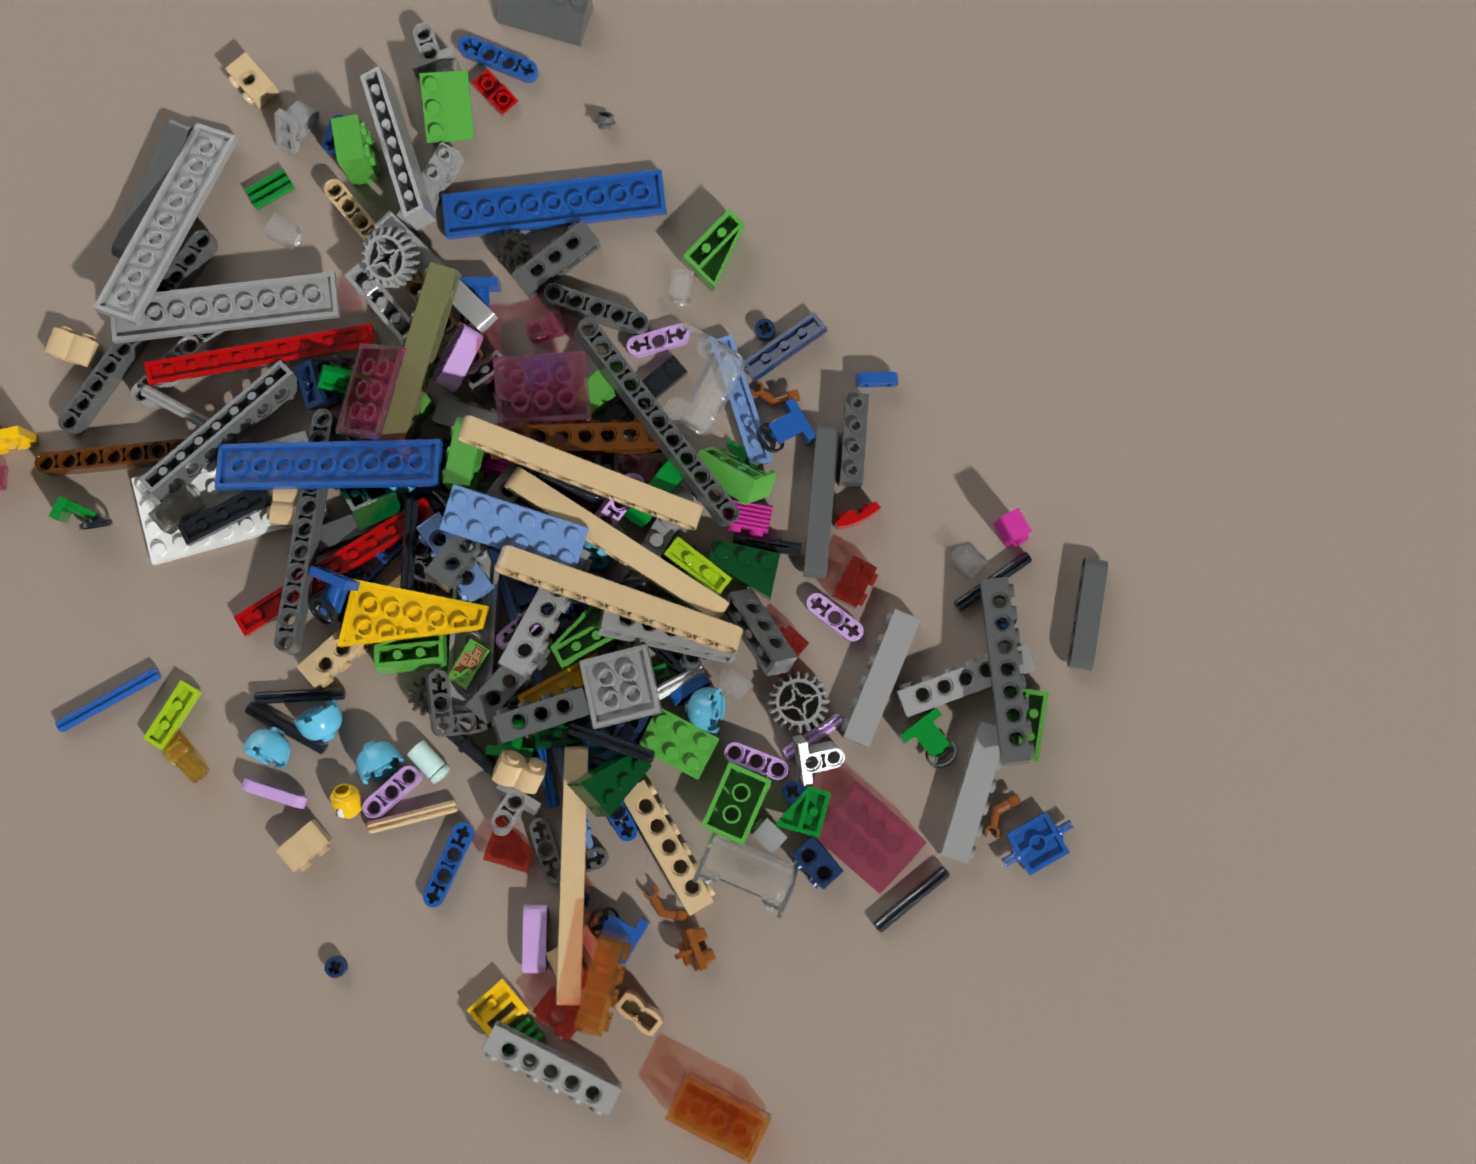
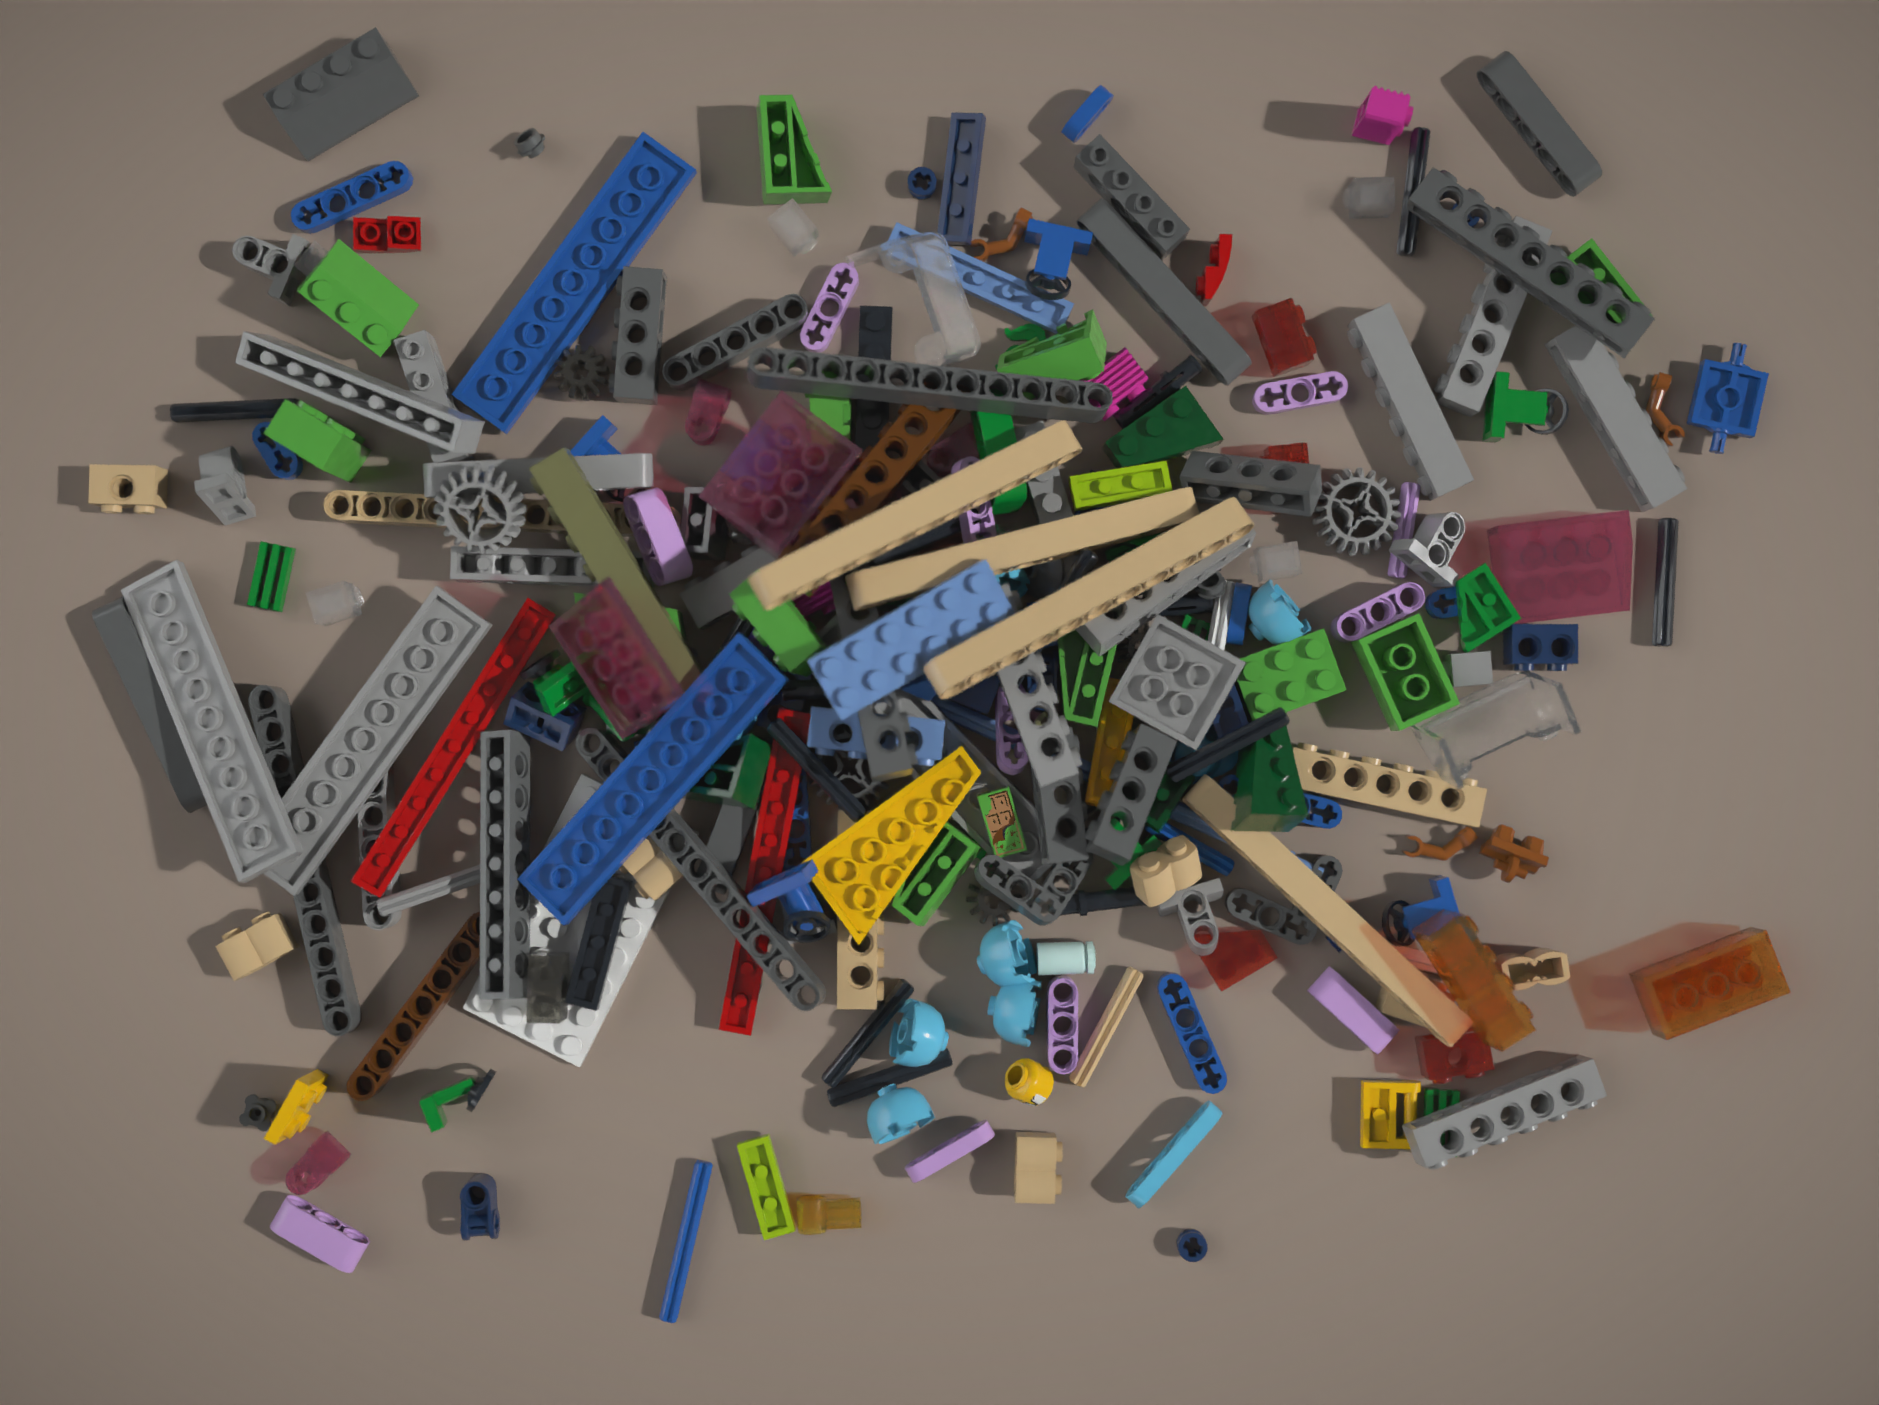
camera: 50 degrees left, 5 degrees up
none -> black axle [170,398,299,423]
none -> dark blue piece [460,1173,500,1241]
none -> medium azure cylinder [977,920,1037,987]
none -> medium azure beam [1125,1100,1222,1208]

